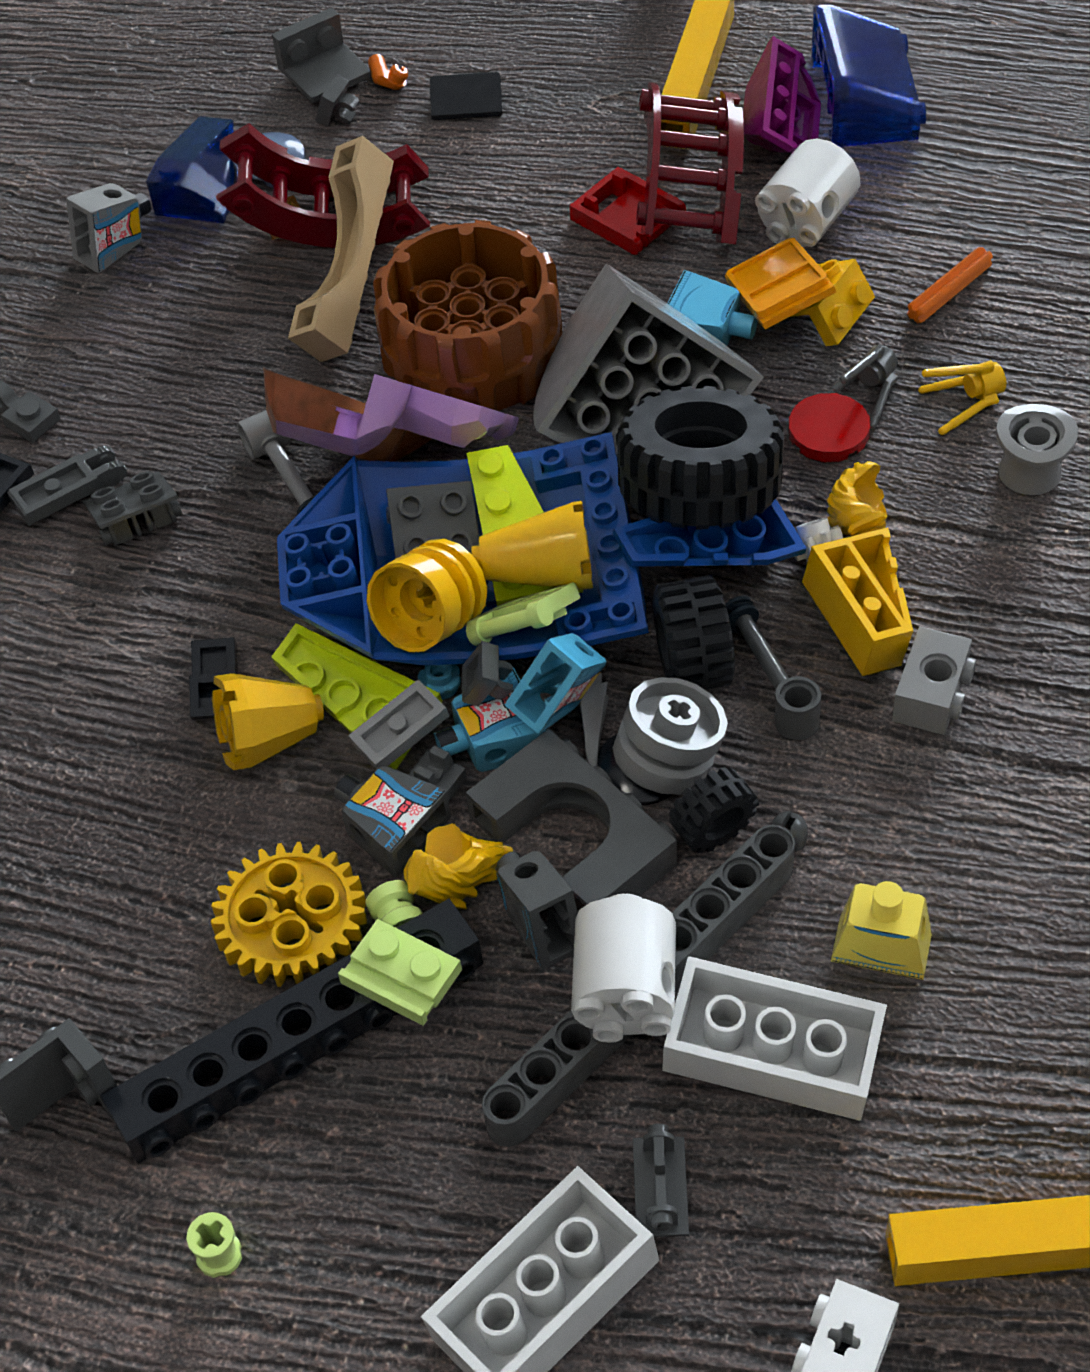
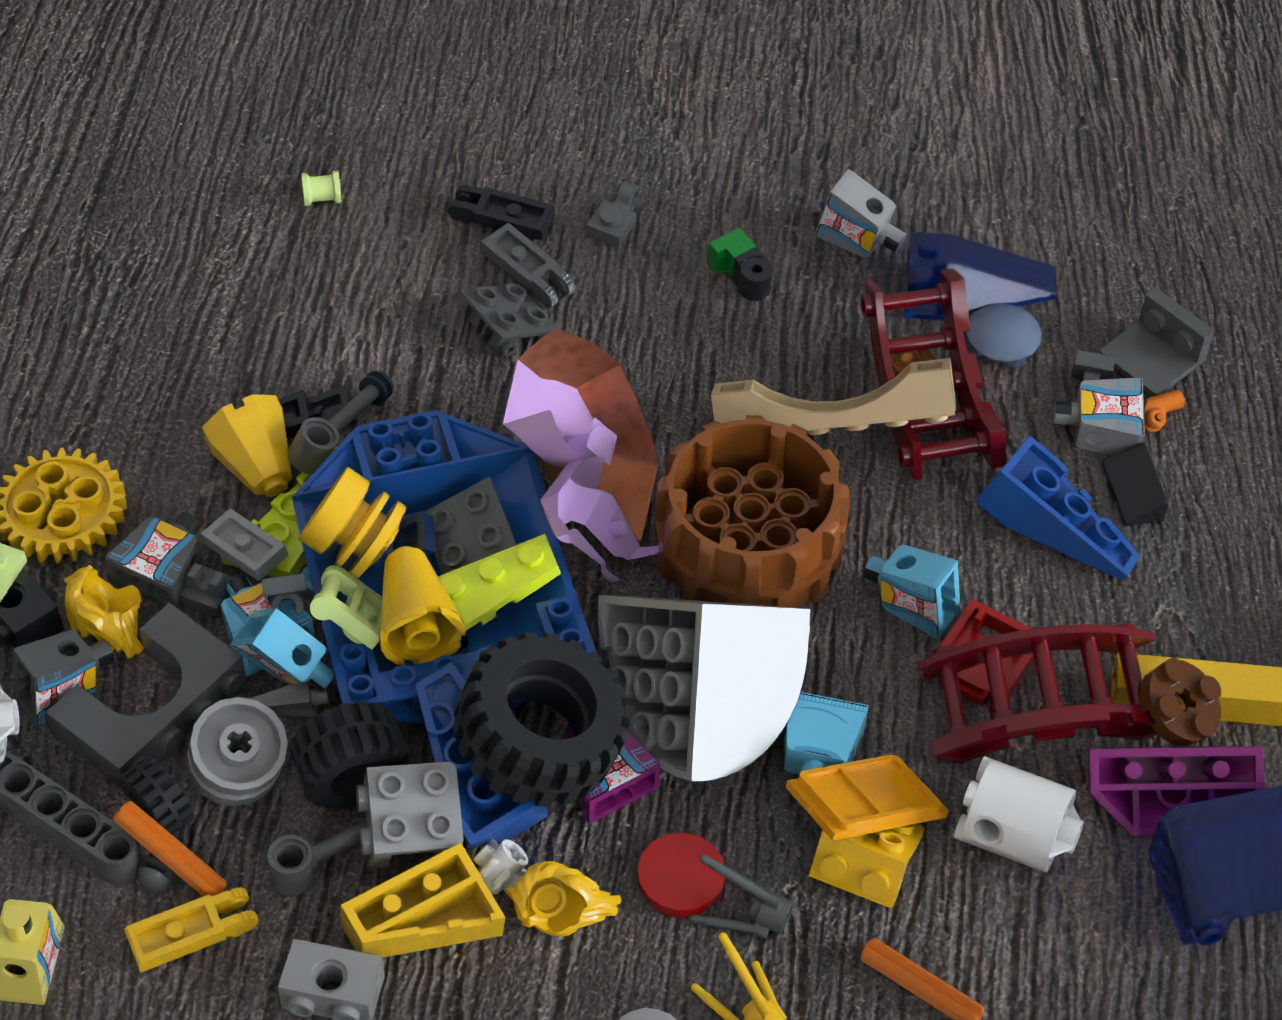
camera: 75 degrees right, 0 degrees up
yellowish green wheel [365,880,422,928] -> none
none -> orange axle [113,800,227,896]
none -> yellow hinge [124,887,259,973]
none -> dark grey piece [288,370,394,474]
none -> light grey bracket [356,762,464,868]
none -> leg [707,228,773,301]
none -> medium azure torso [864,545,961,640]
none -> blue wedge [975,436,1141,581]
none -> torso [1053,378,1145,456]
none -> reddish brown plate [1139,658,1221,747]

